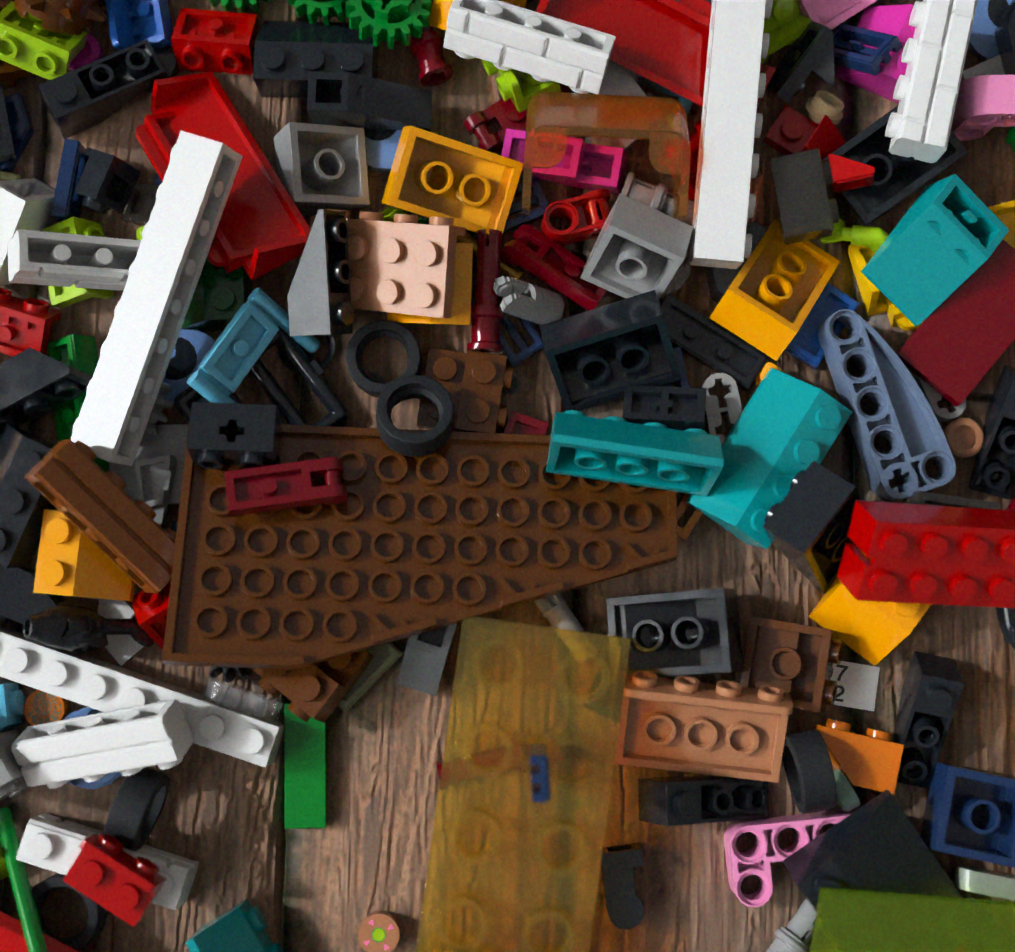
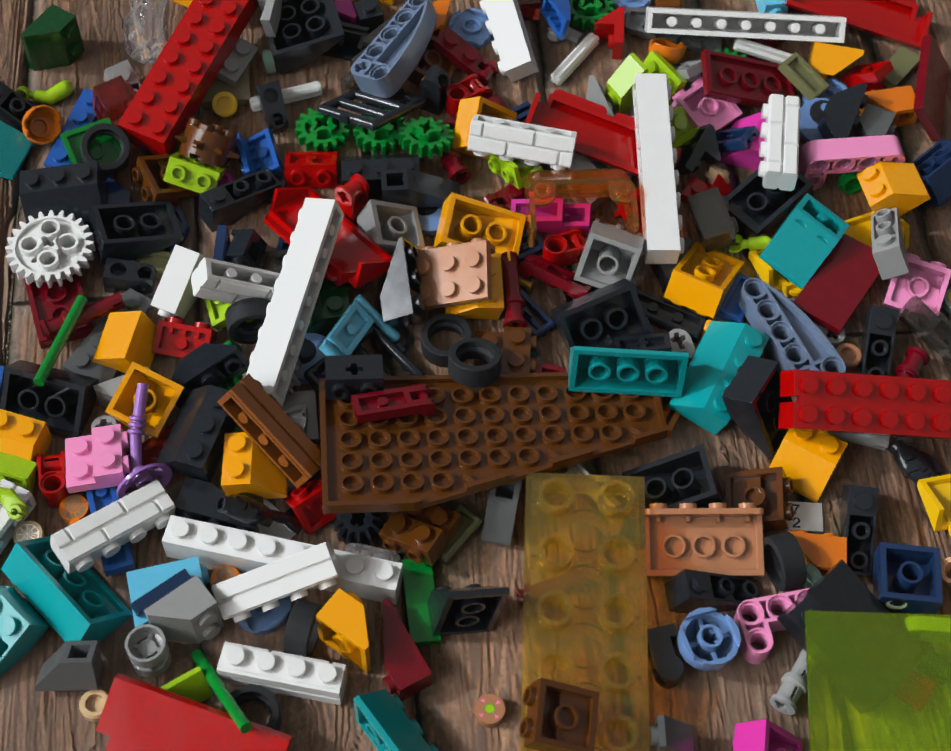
camera: 10 degrees left, 25 degrees down
red bracket [62,833,167,927] -> none
light grey hinge [493,276,564,325] -> none
dark blue tile [529,743,551,803] -> none
red slope [828,154,875,193] -> none
none -> black tyre [225,297,271,344]
none -> light orange slope [316,588,371,674]
none -> red piece [334,174,370,225]
none -> dark red slope [382,598,433,701]
none -> black slope [427,584,510,636]
none -> medium blue cylinder [677,607,741,672]

